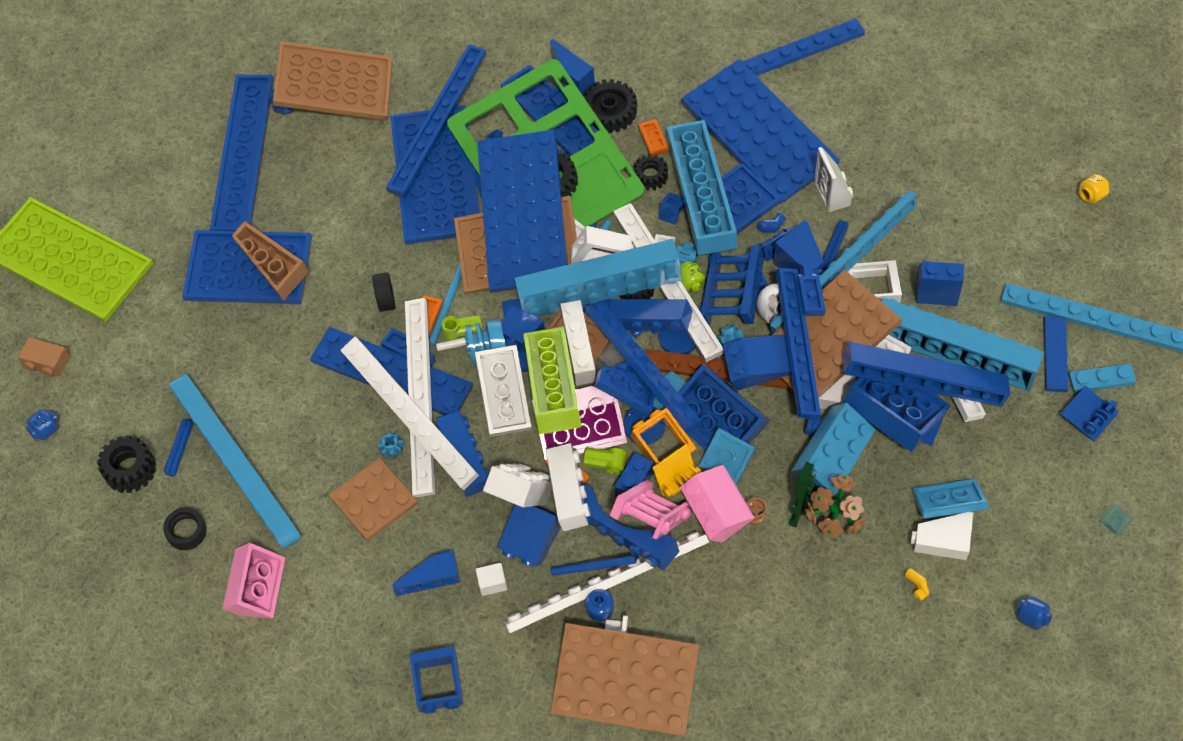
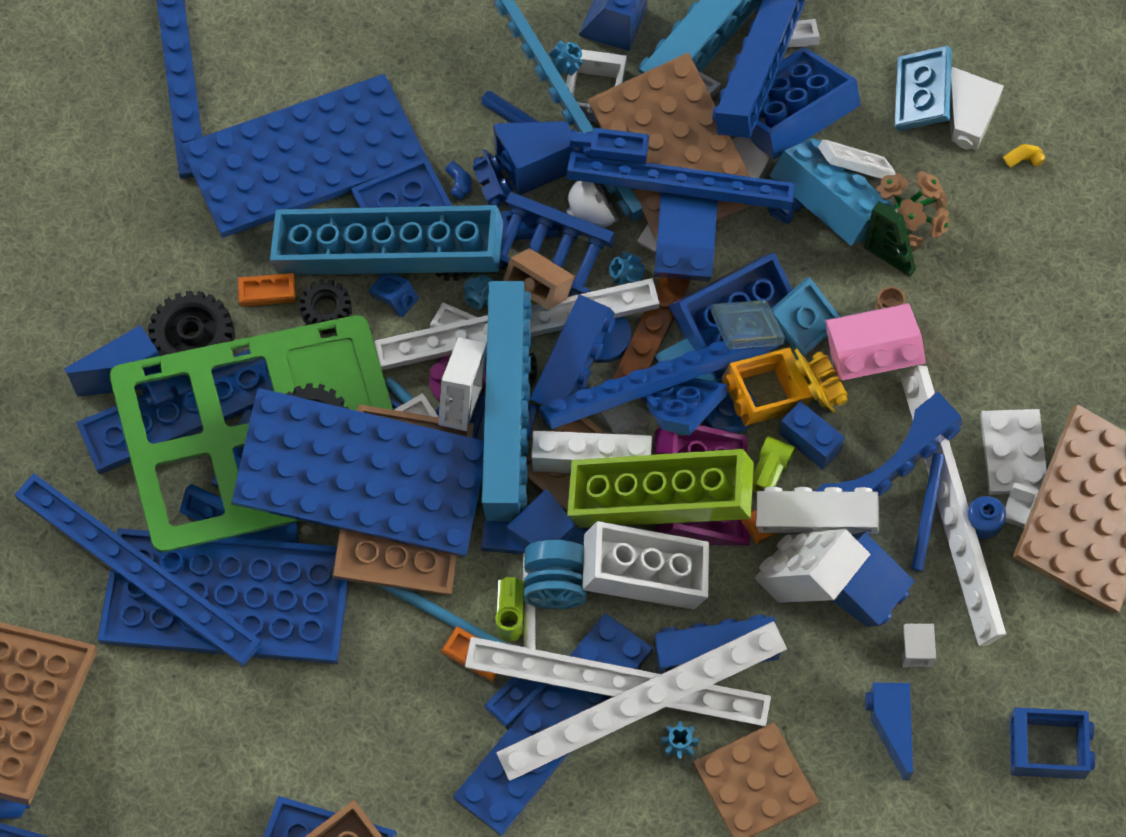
camera: 80 degrees left, 5 degrees up
black tyre [372,272,396,312] -> none
bright pink fence [610,479,692,540] -> none
white slope [814,147,853,212] -> none
blue head [1016,597,1052,630] -> none
none -> medium nougat brick [503,248,575,310]
none -> dark azure gear [548,41,584,76]
none -> clear light blue tile [711,300,785,349]
none -> white tile [818,140,896,179]
none -> white plate [980,409,1047,495]

